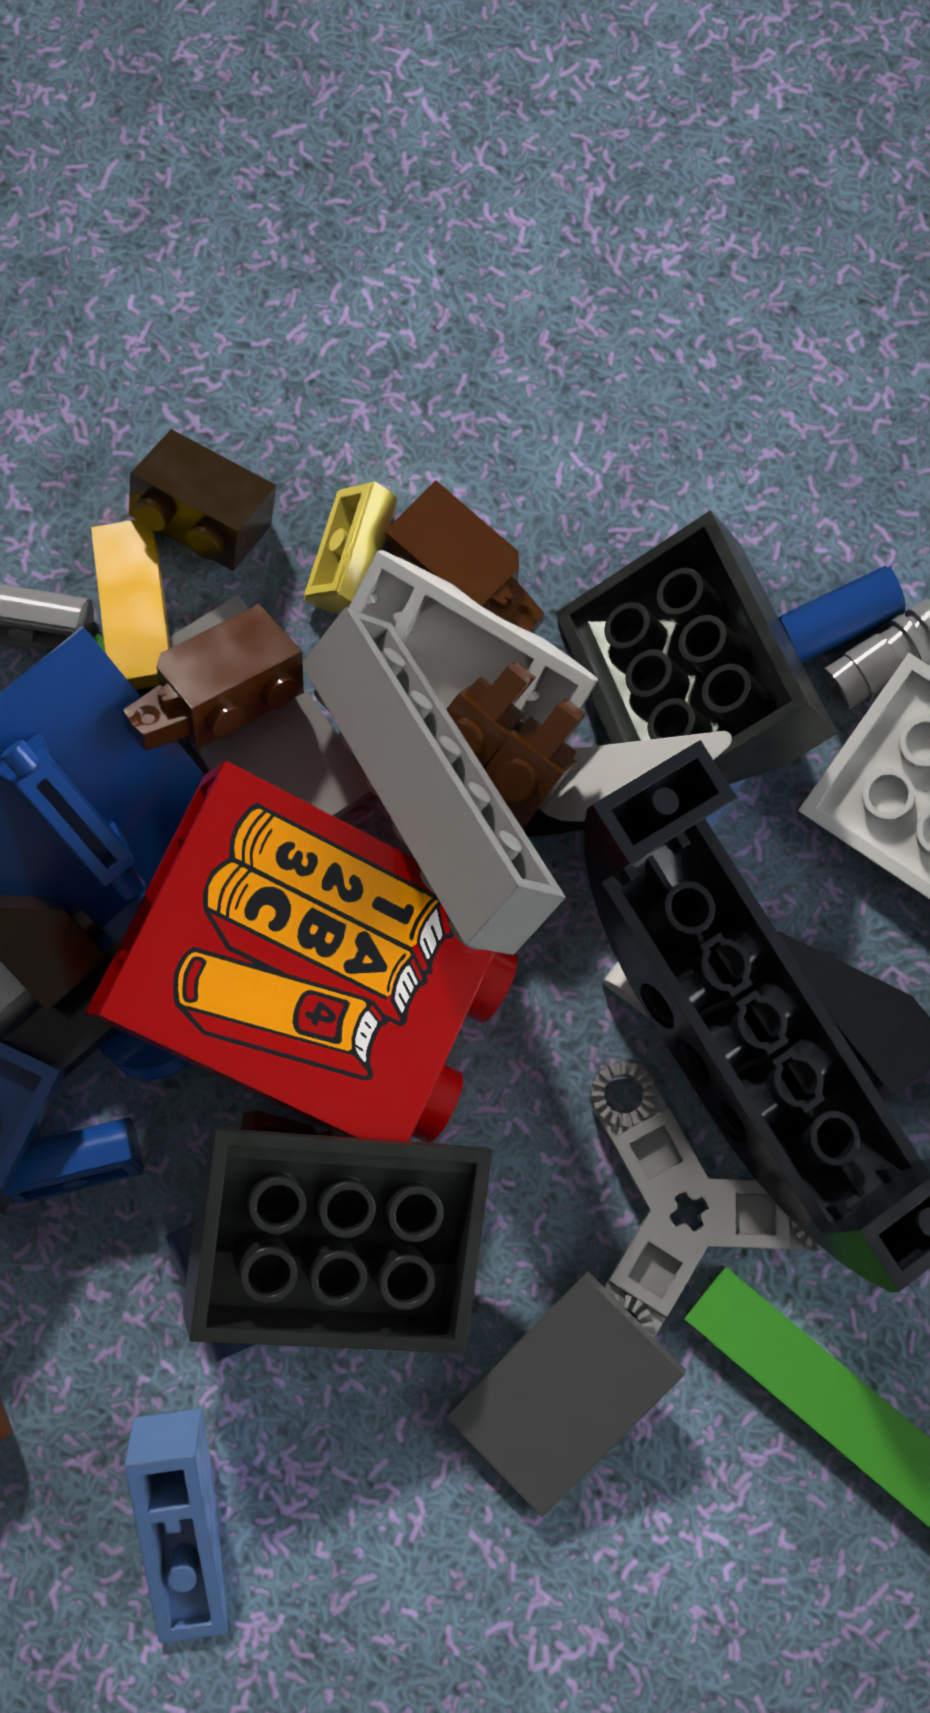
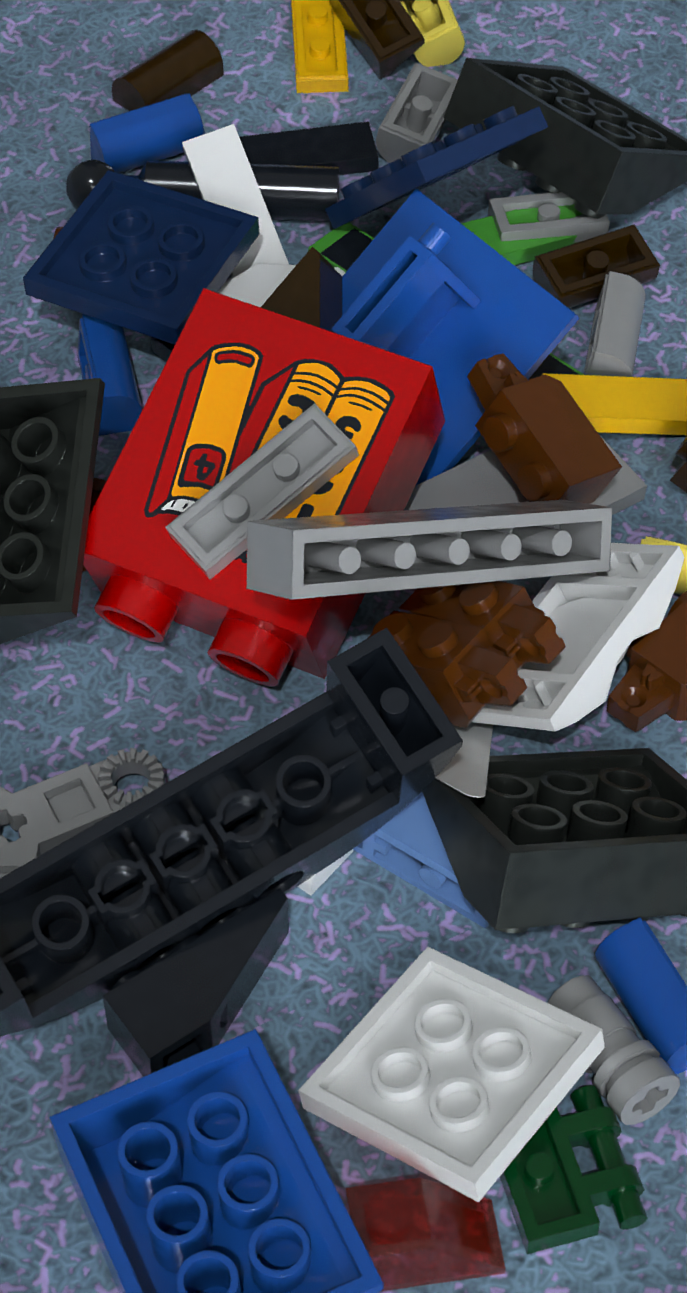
camera: 90 degrees right, 25 degrees down
none -> light grey tile [165,403,359,580]

